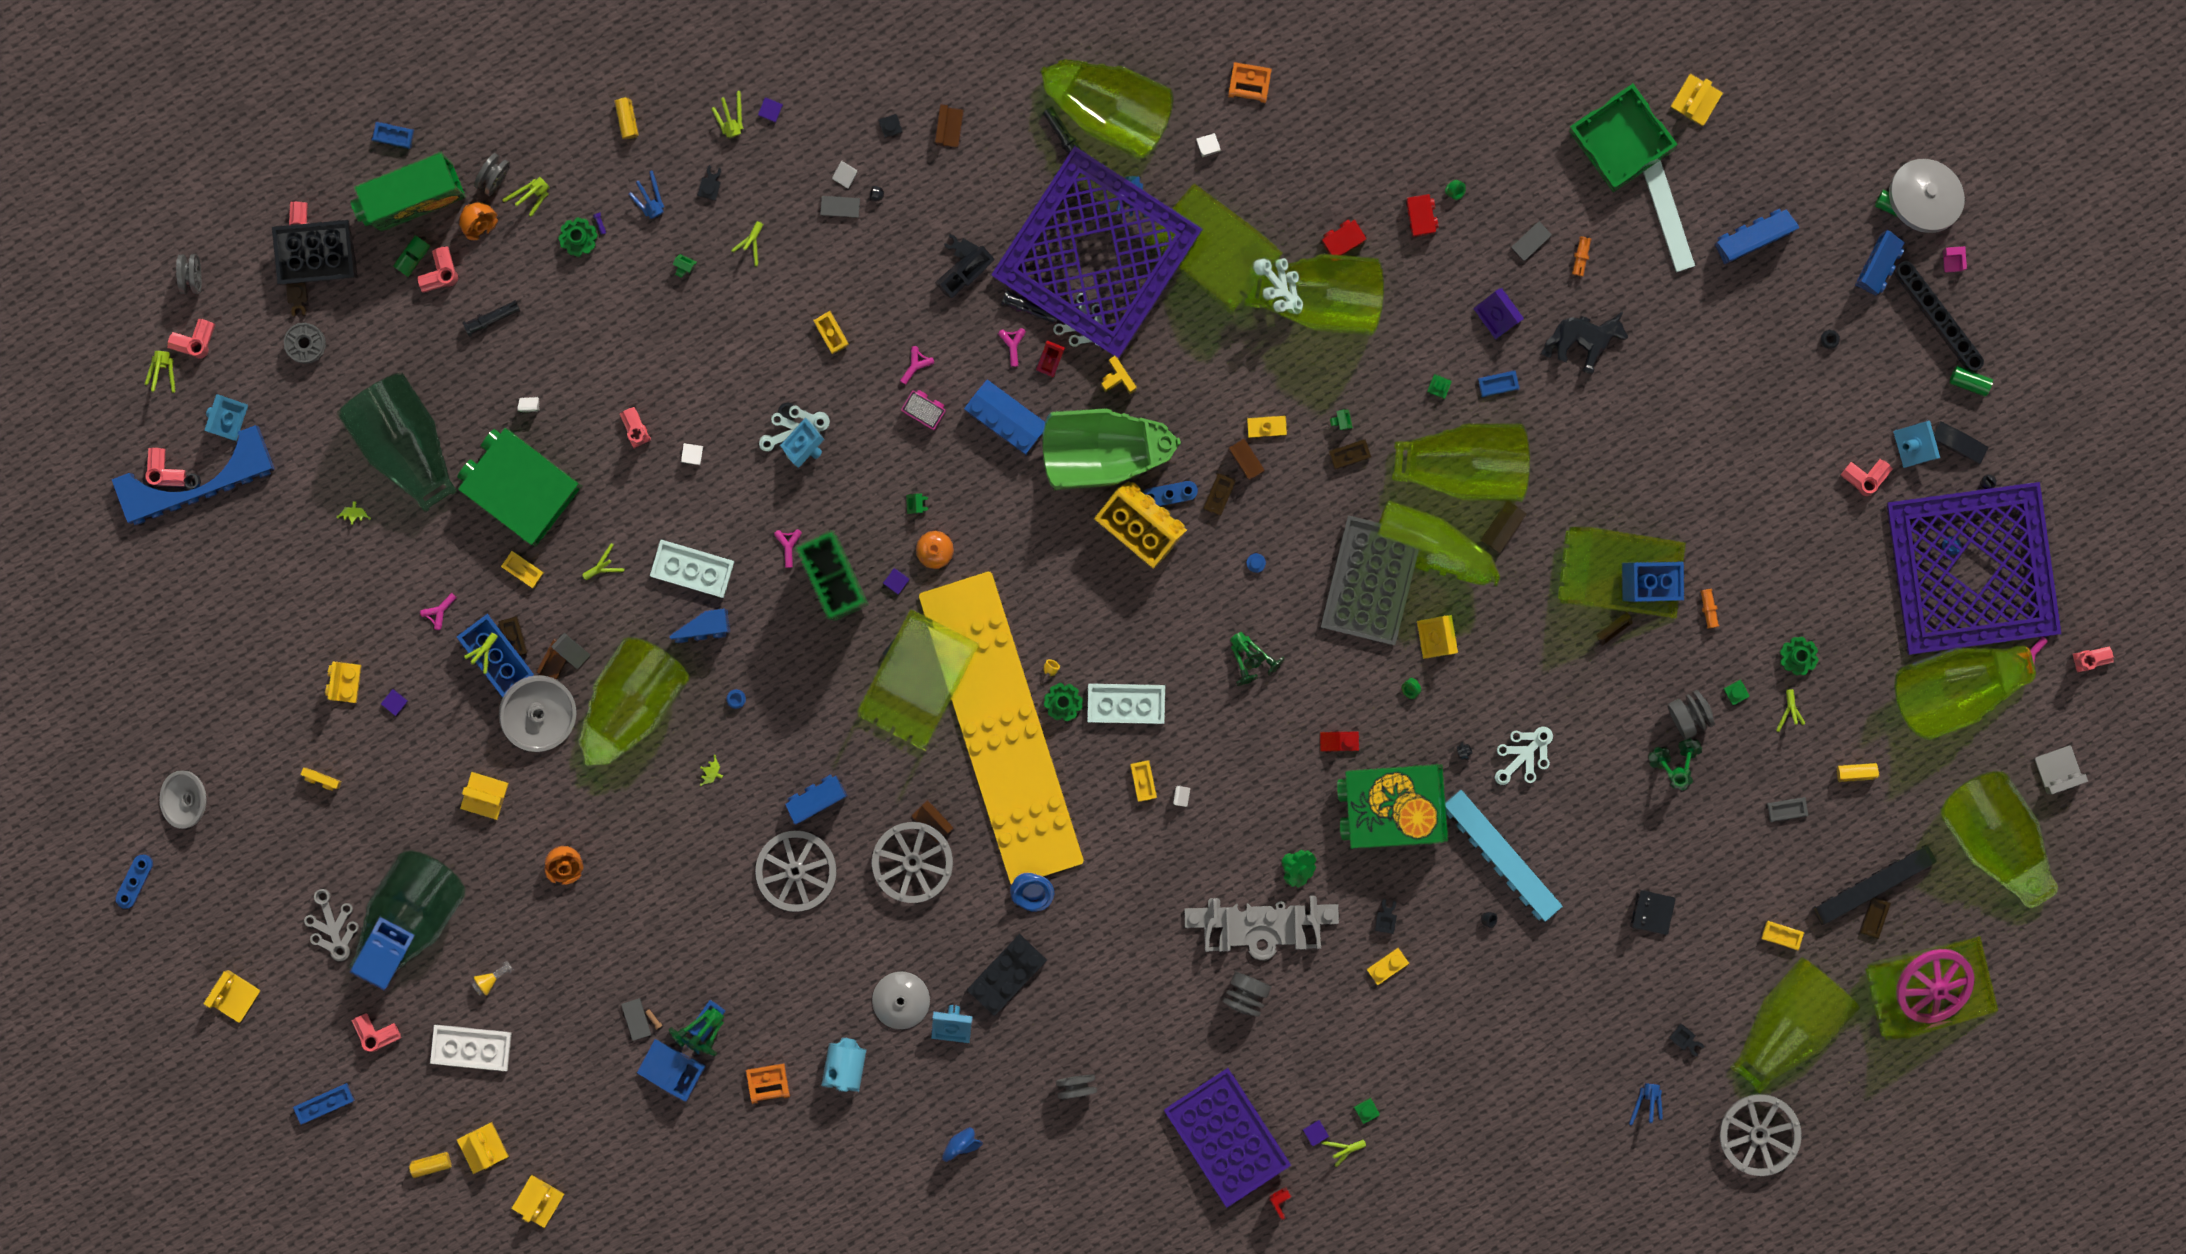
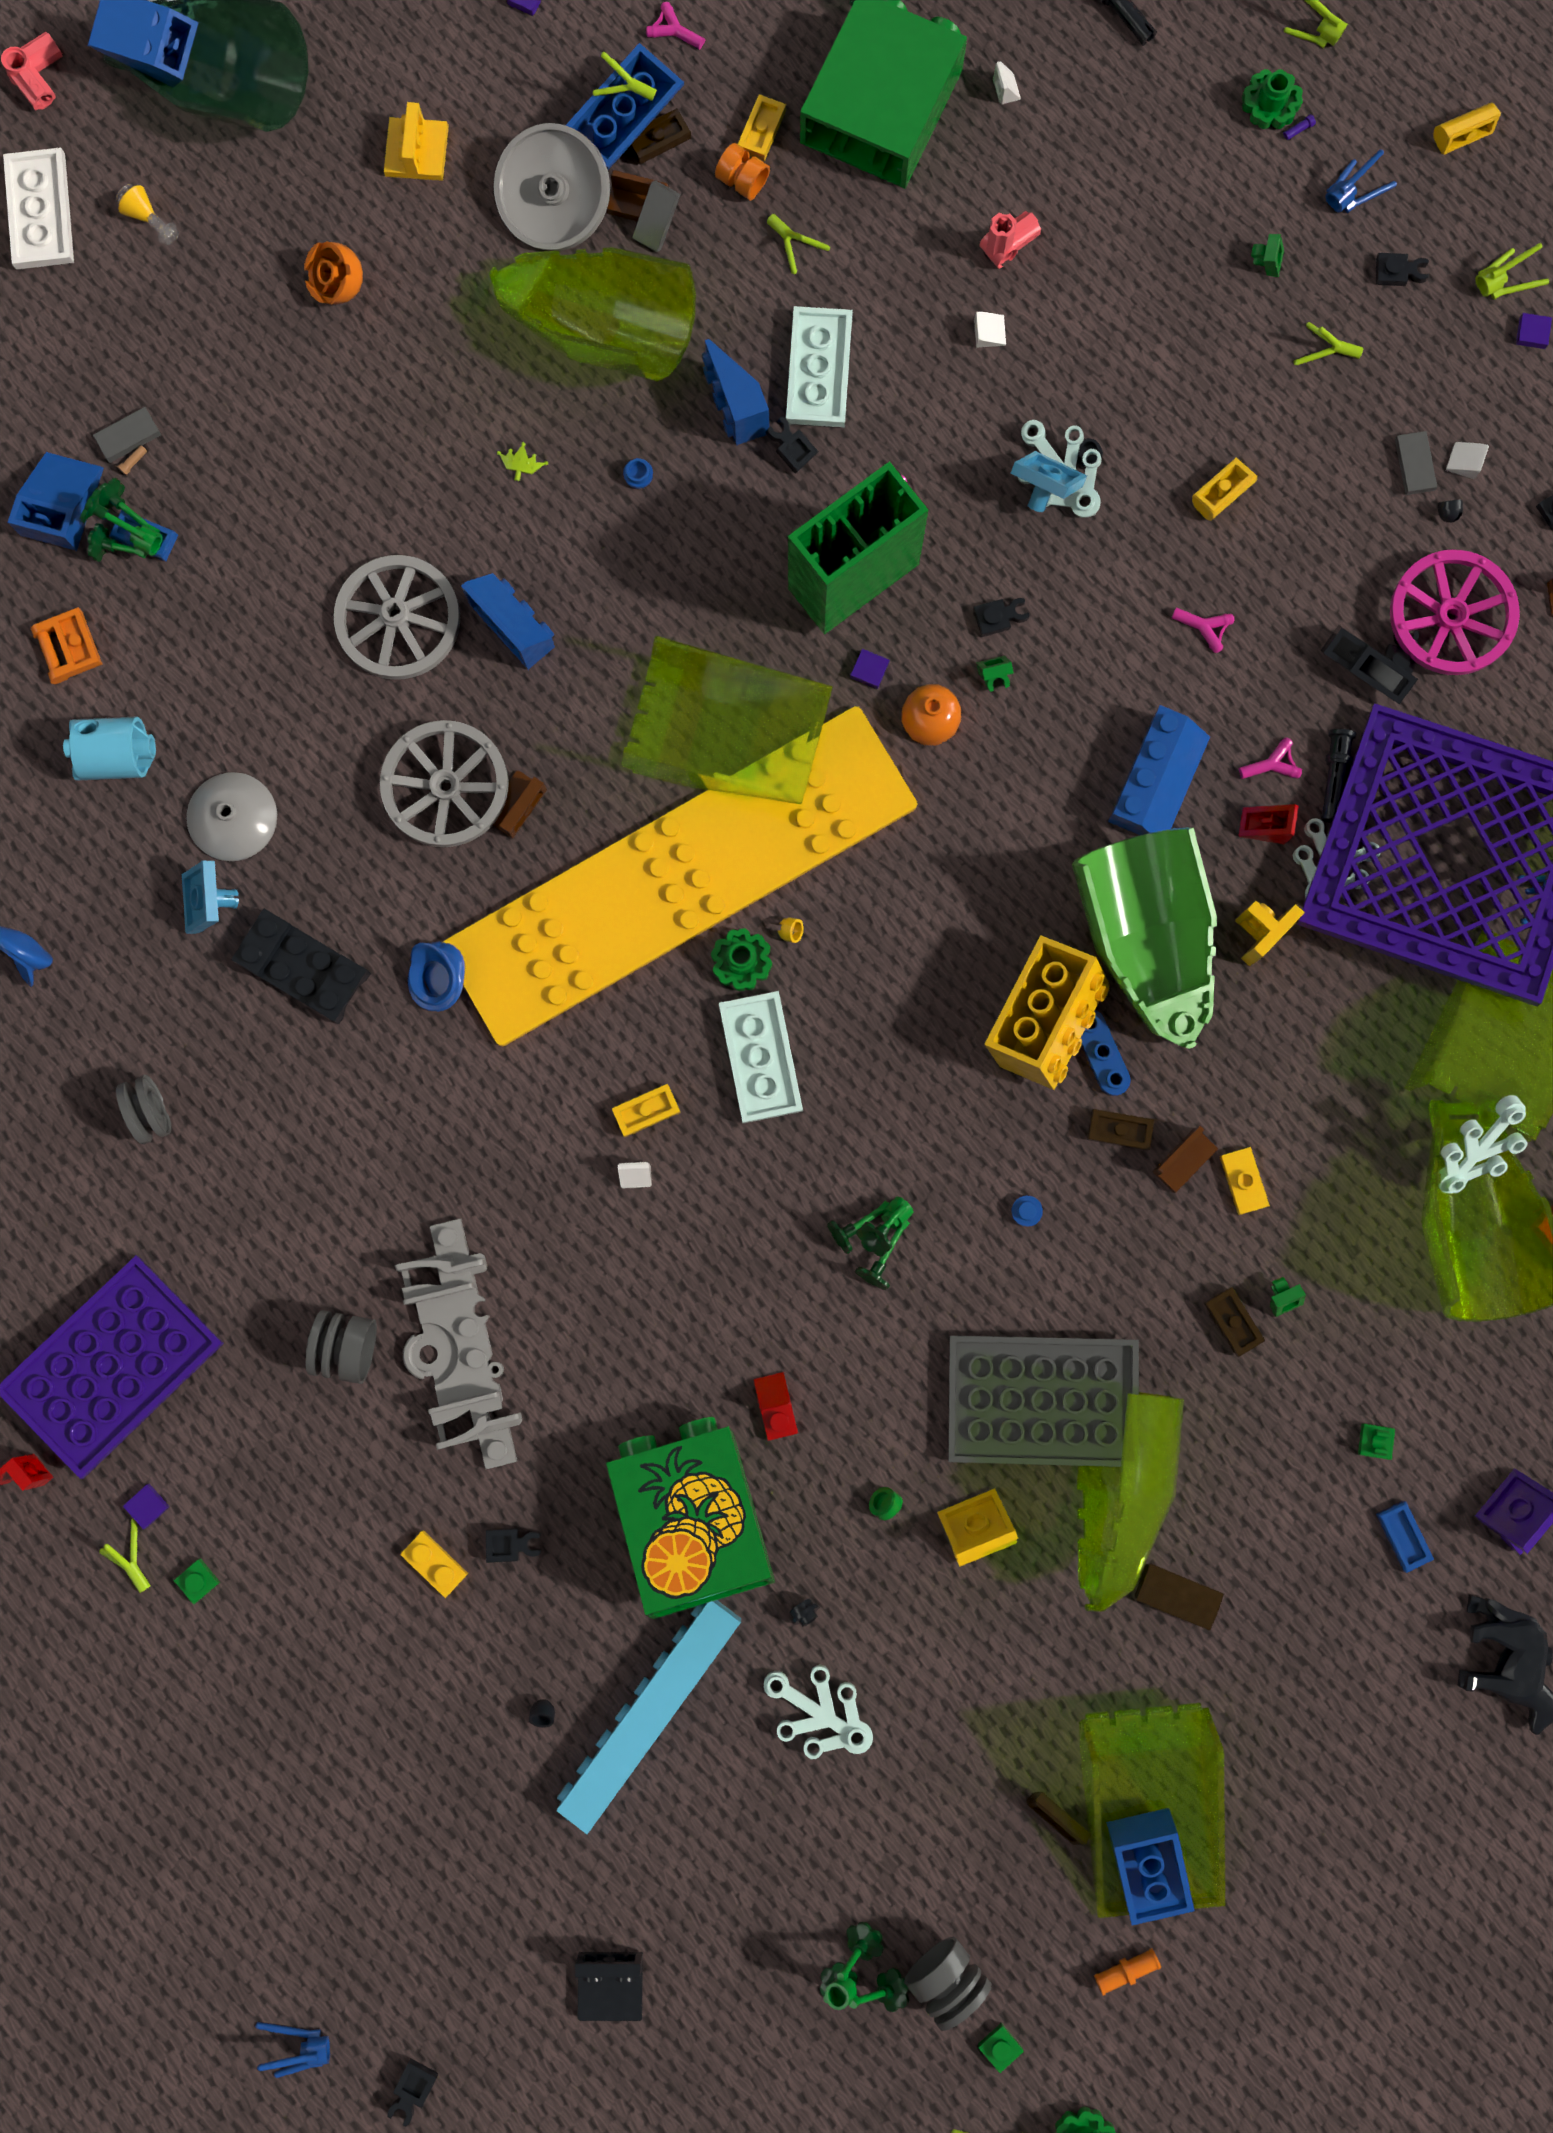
camera: 80 degrees right, 5 degrees down
brick [901,390,946,431] -> none
green plant [1281,850,1317,888] -> none
clear neon green windscreen [1392,423,1530,502] -> none
none -> orange wheel [715,143,770,201]
none -> black plate [765,416,819,474]
none -> black plate [973,598,1030,637]
none -> dark pink wheel [1390,550,1520,675]

